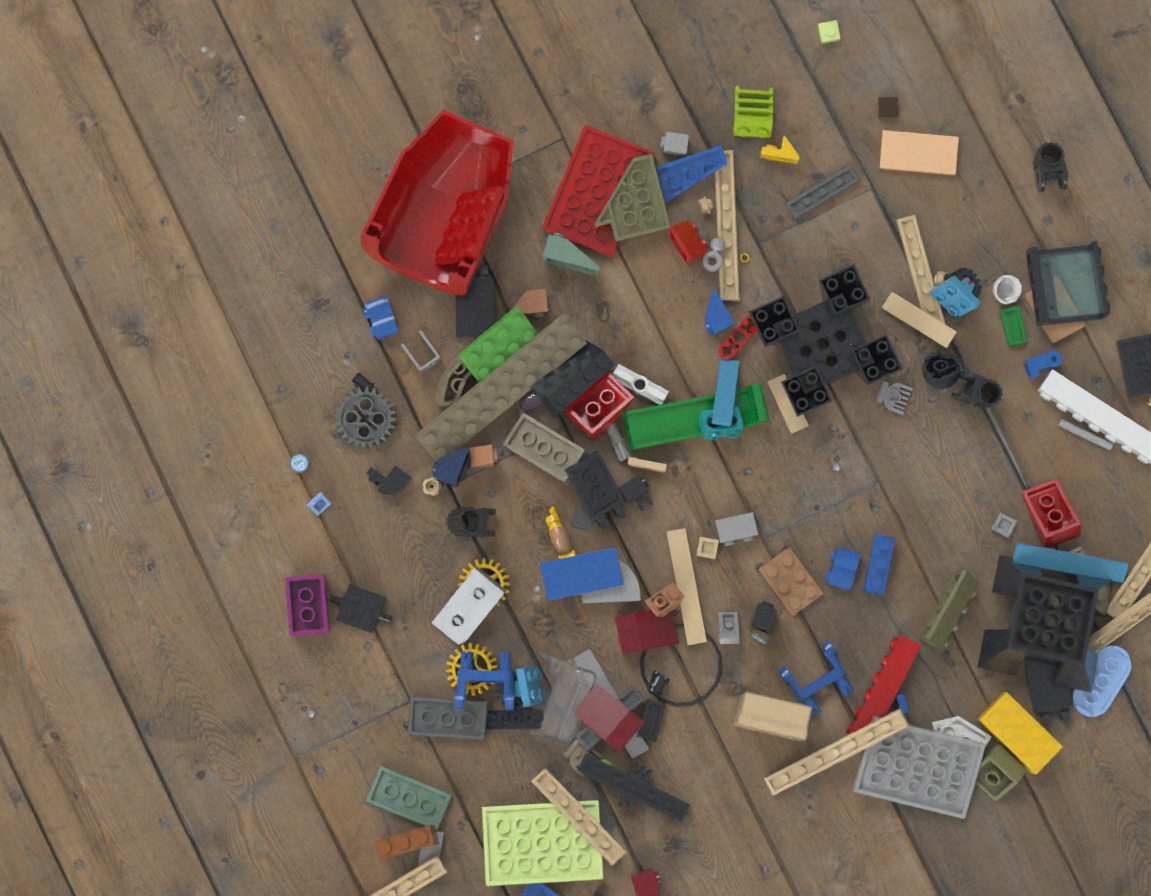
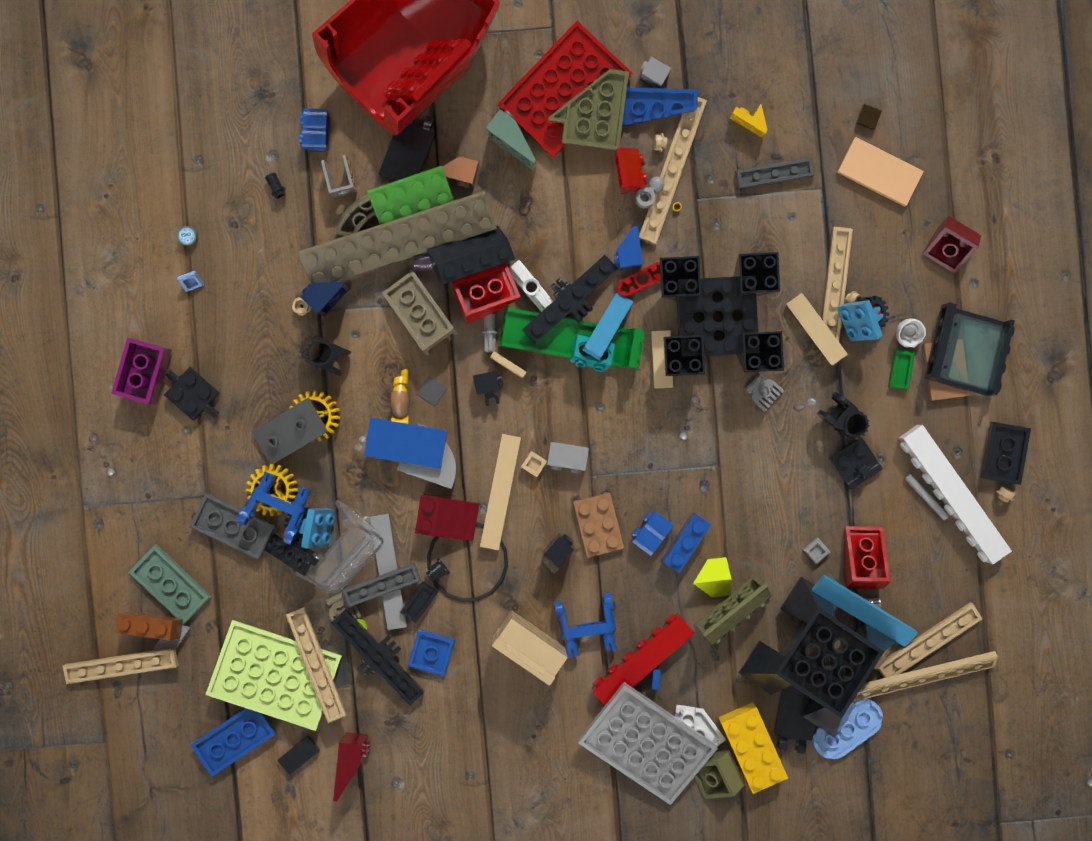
camera: 25 degrees right, 5 degrees up
dark grey gear [334,386,397,449] -> none
black brick [366,466,412,495] -> none
nougat slope [470,445,498,469] -> none
black tile [565,450,627,529] -> none
slope [573,683,645,752] -> none
nougat slope [645,583,685,617] -> none
light grey slope [718,612,740,644] -> none
lime plate [733,86,773,138] -> none
tan tile [764,708,910,796] -> none
yellowish green plate [818,20,840,44] -> none
black cylinder [922,352,960,389] -> none
blue leg [1023,351,1062,380] -> none
black piece [1032,141,1068,193] -> none
none -> blue tile [408,629,455,677]
none -> black hinge [522,255,618,344]
none -> neon yellow slope [693,557,732,597]
none -> black hinge [829,437,883,490]
none -> dark red slope [923,216,981,274]

